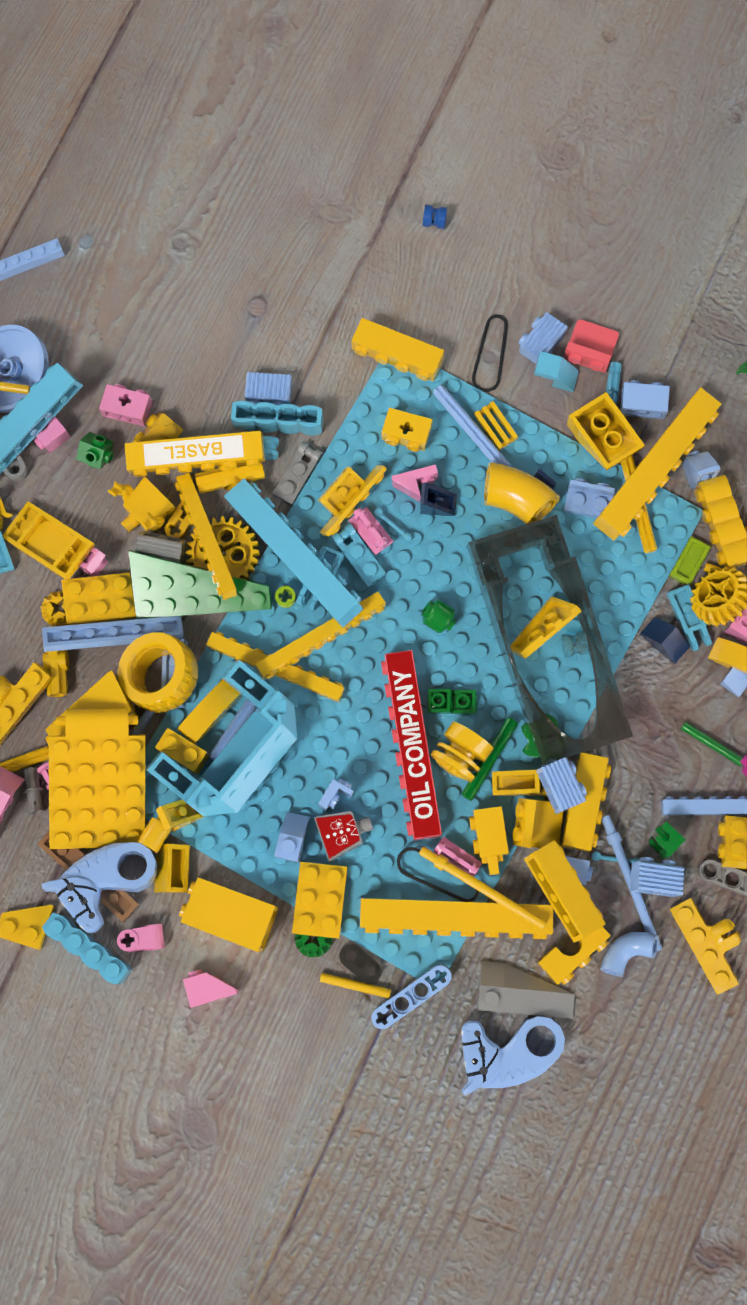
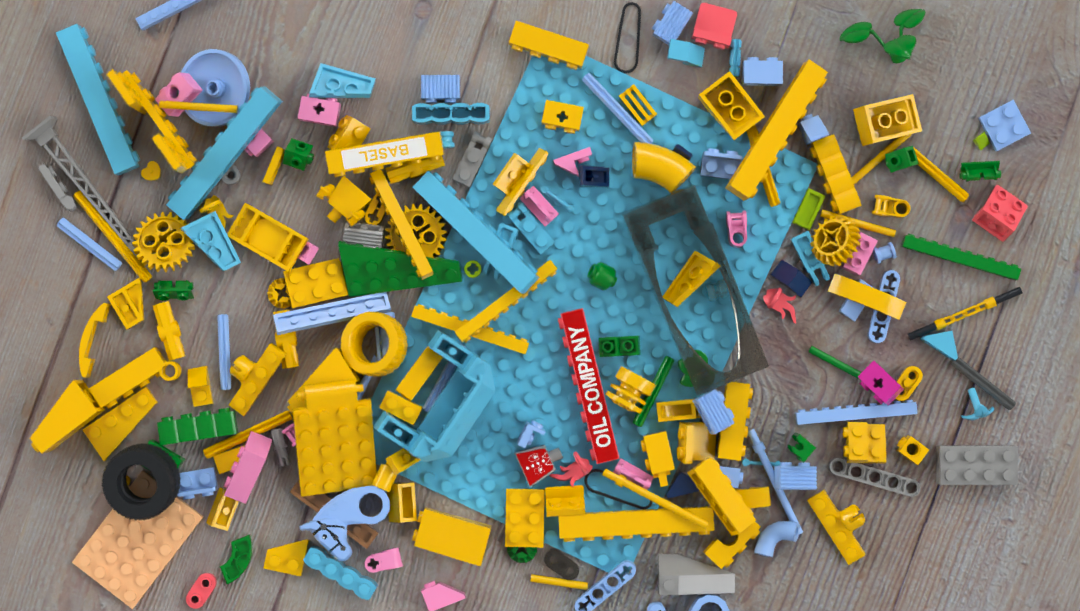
camera: 10 degrees left, 10 degrees up
light blue slope [274,812,310,863] -> none
none -> yellow tile [262,146,285,185]
none -> medium azure wing [309,63,376,98]
none -> yellow bracket [545,485,585,517]
none -> coral piece [549,451,593,487]
none -> dark blue slope [666,471,700,499]
none -> bright pink piece [726,210,747,248]
none -> yellow slope [735,486,771,508]
none -> coral piece [763,287,796,324]

